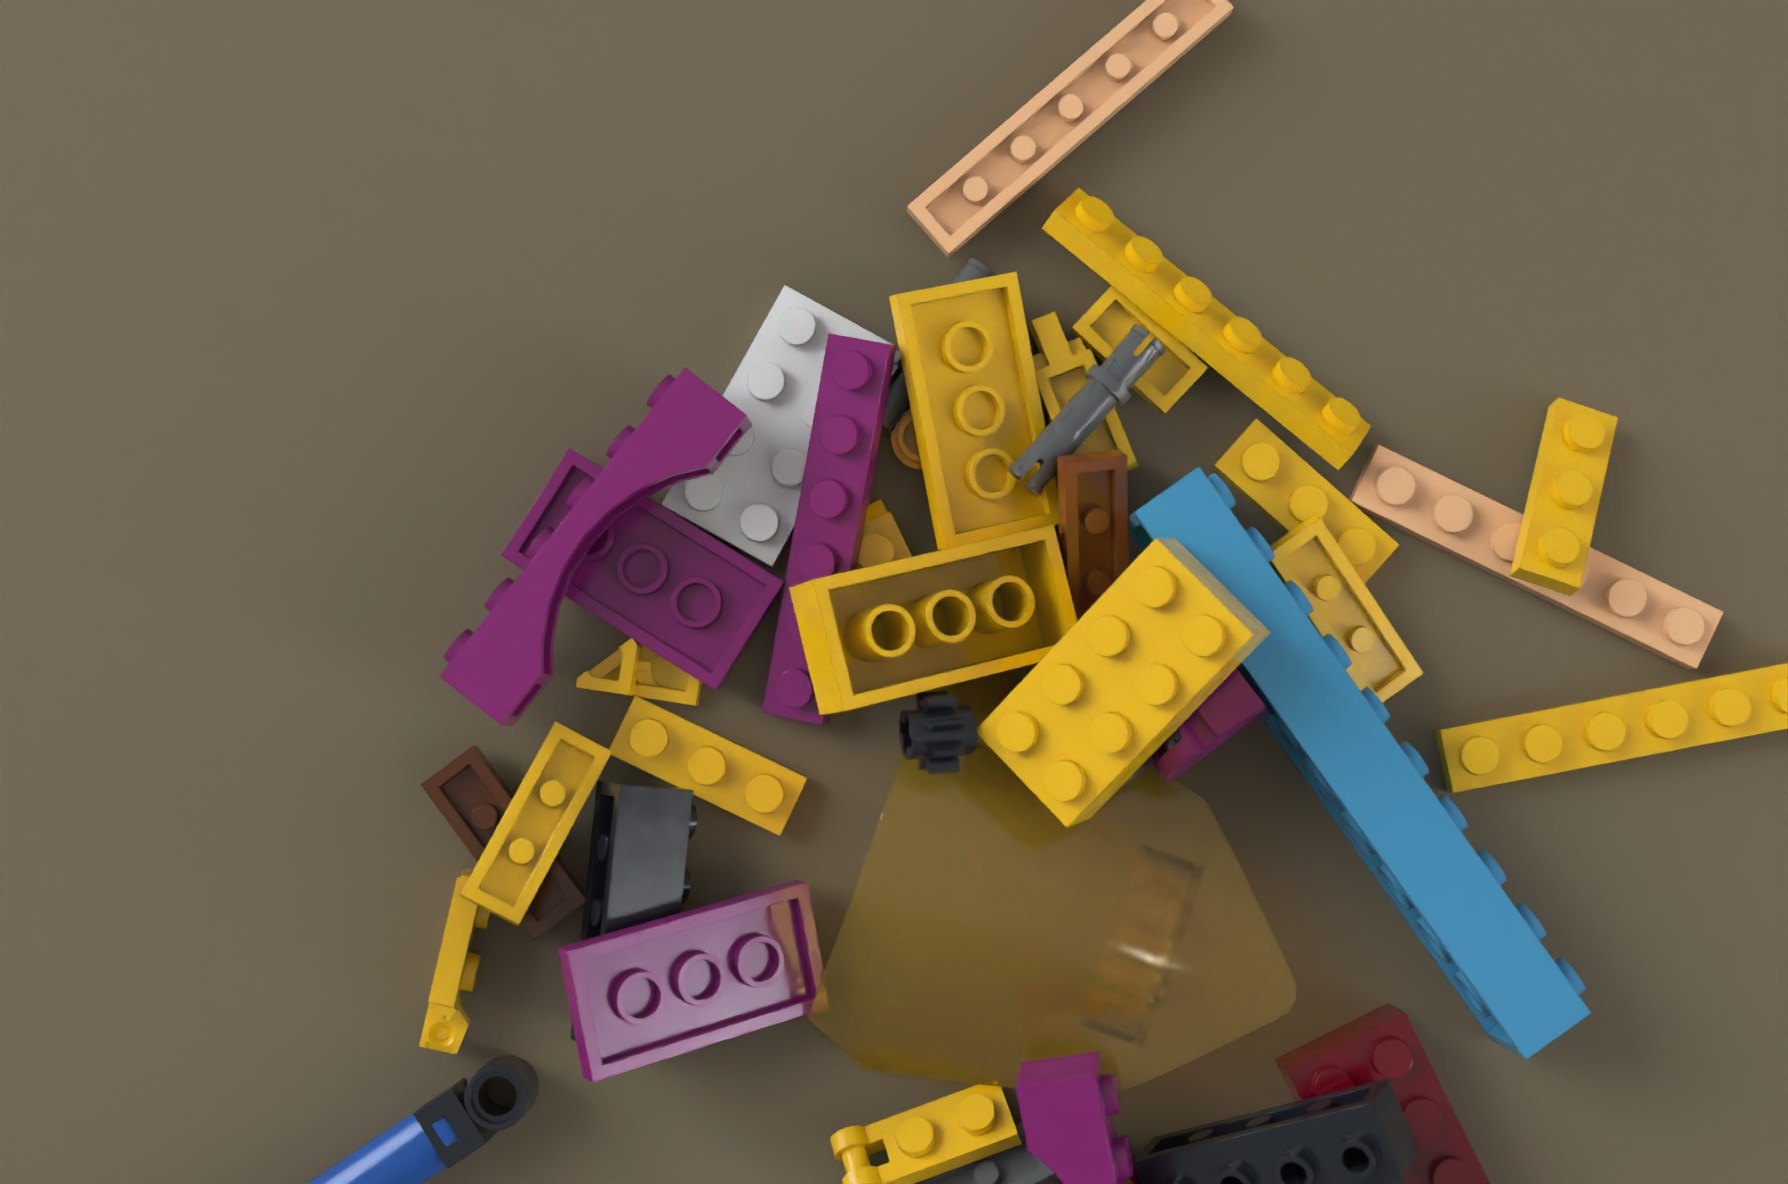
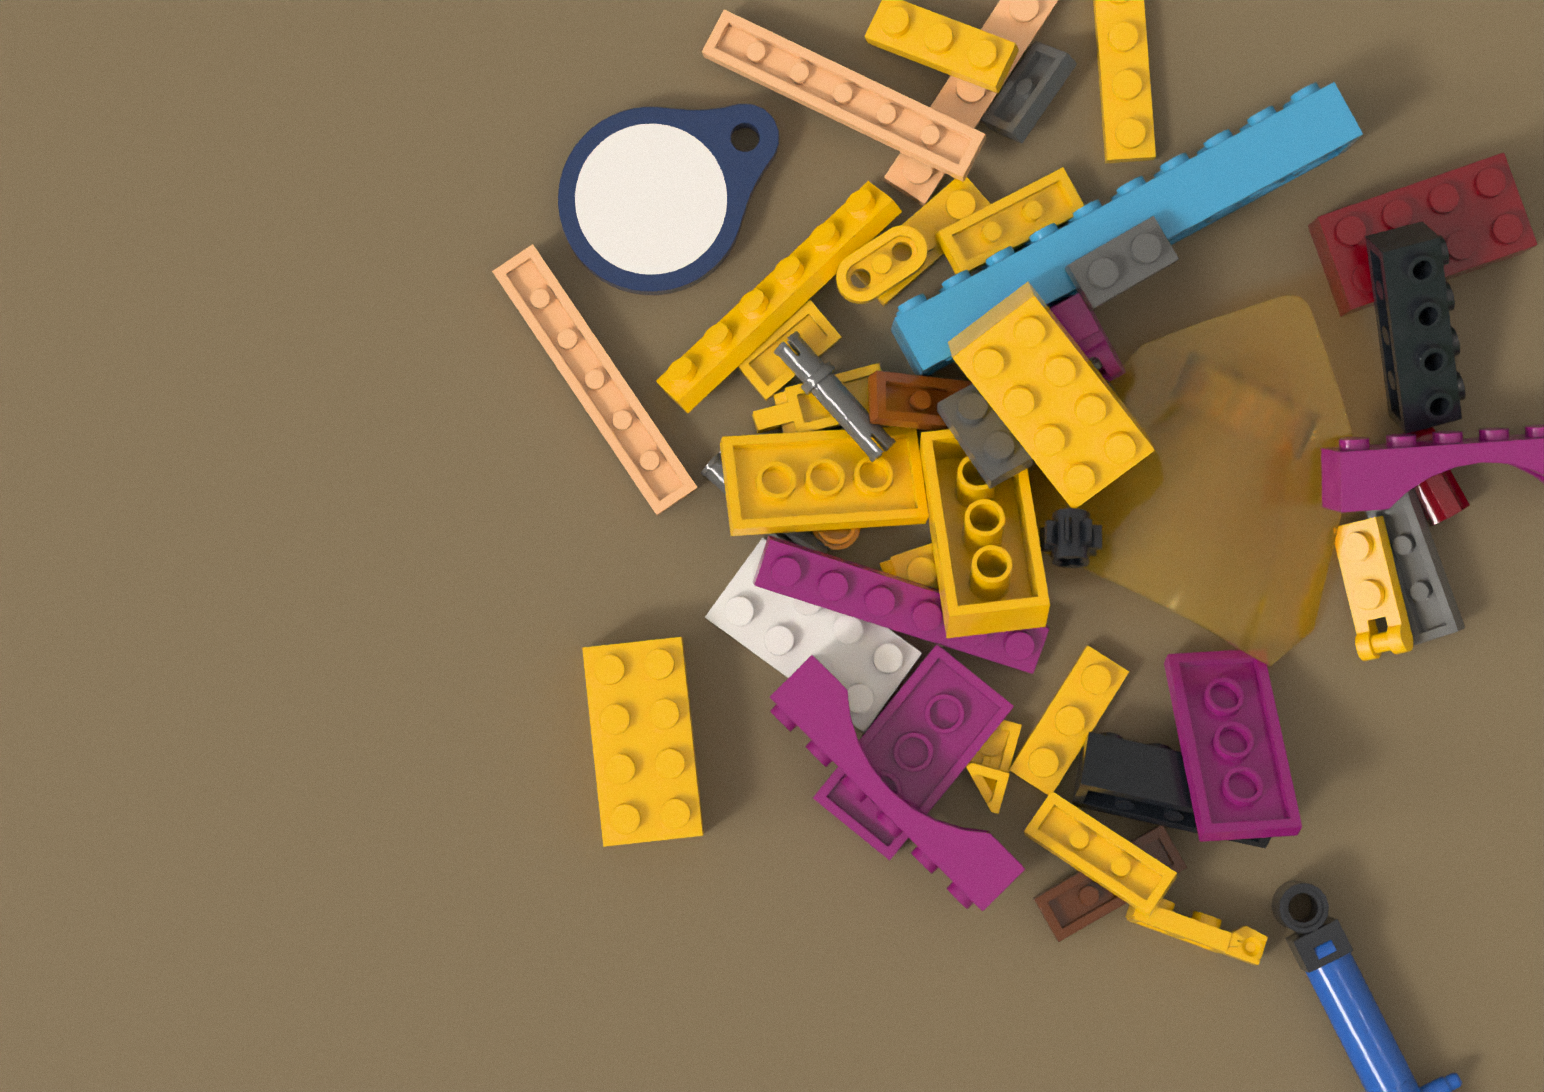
camera: 85 degrees left, 0 degrees up
none -> piece [558,104,779,295]
none -> yellow brick [582,637,704,847]
none -> light nougat plate [702,9,986,182]
none -> yellow plate [836,225,927,304]
none -> dark grey plate [937,383,1033,489]
none -> dark grey plate [981,41,1077,143]
none -> dark grey plate [1064,216,1179,311]

